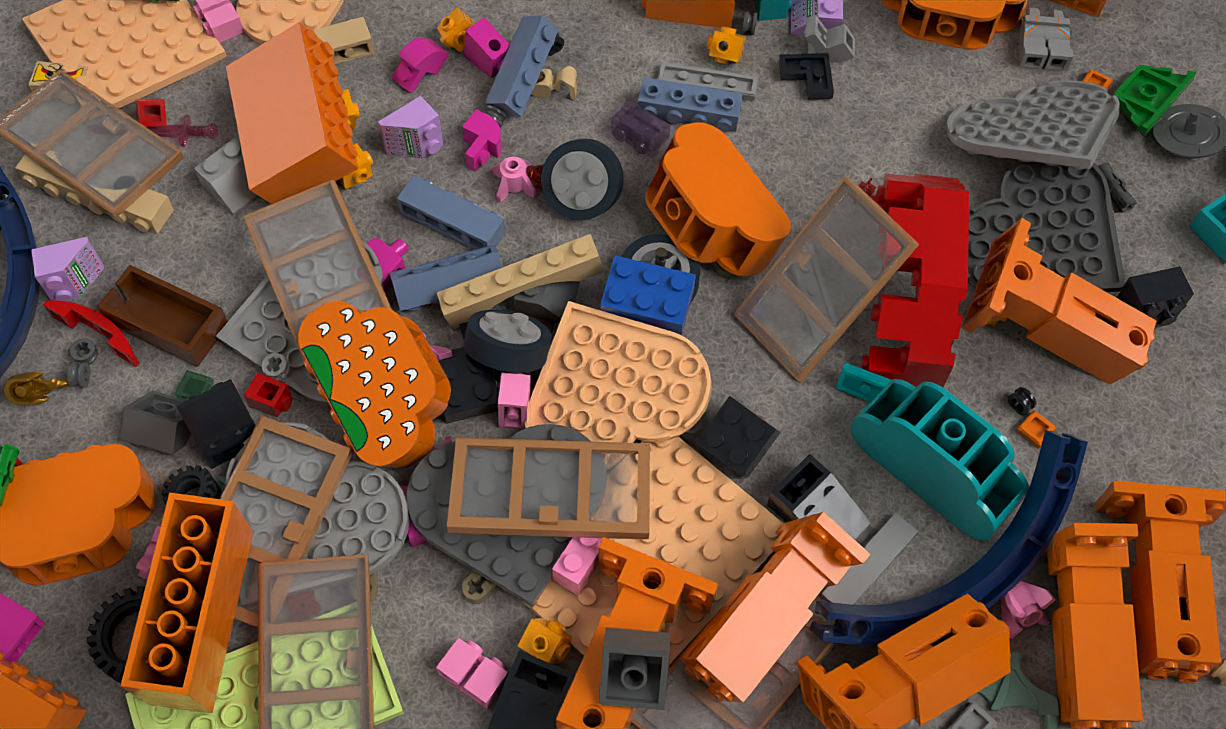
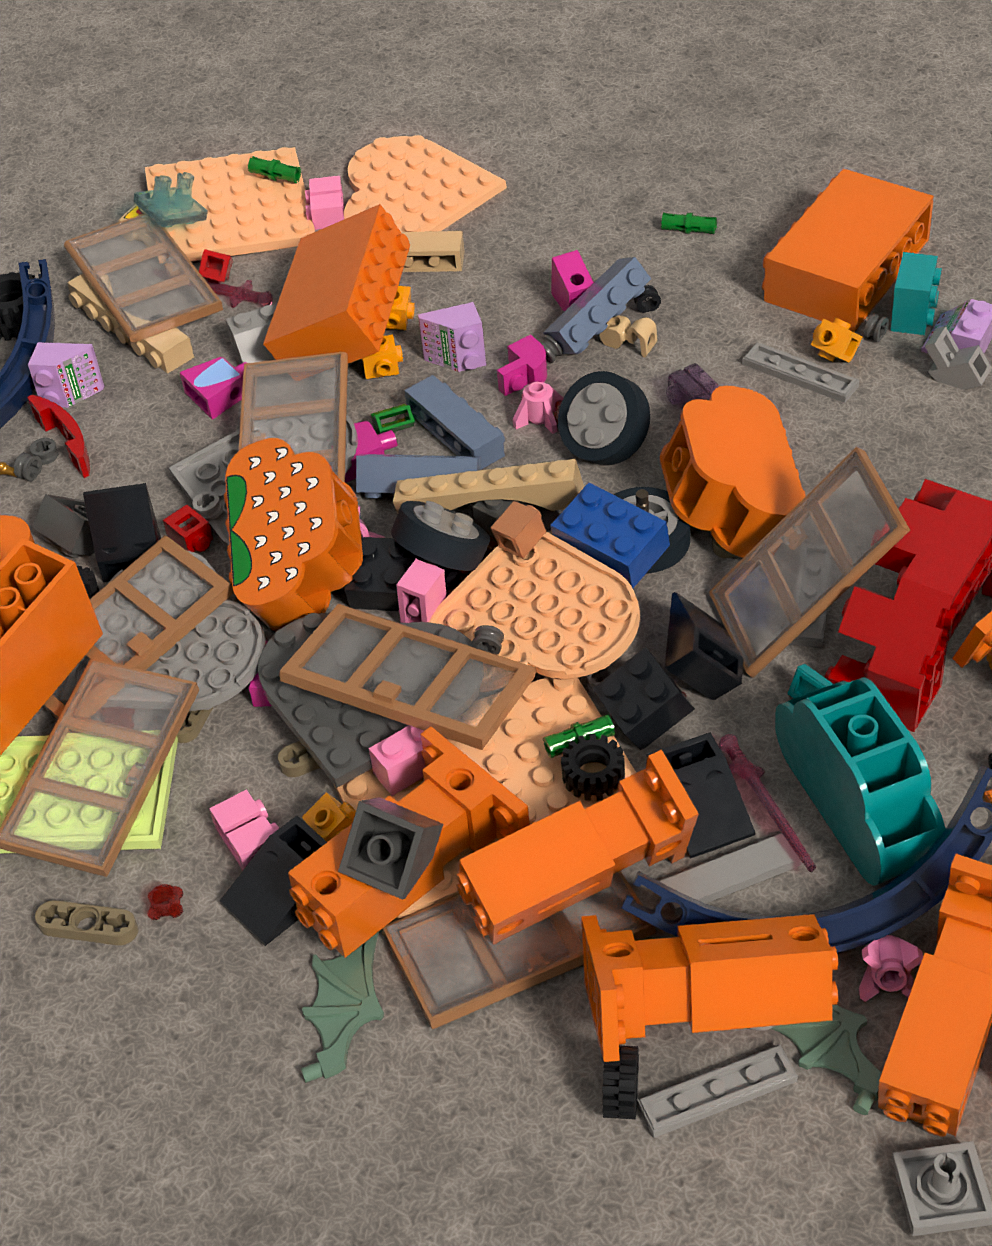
camera: 30 degrees right, 15 degrees down
reddish brown piece [97,265,228,367] -> none
dark pink brick [392,37,450,92] -> none
light orange brick [437,7,475,53] -> none
sand blue brick [637,77,743,132] -> none
black plate [778,53,834,100] -> none
none -> clear light blue plate [133,172,208,227]
none -> dark pink torso [179,357,247,420]
none -> green piece [371,404,415,434]
none -> dark grey bush [472,625,504,655]
none -> nougat brick [491,501,547,559]
none -> green pin [543,714,615,758]
none -> black tyre [561,734,625,801]
none -> black slope [664,592,744,700]
none -> clear pink sword [719,734,817,873]

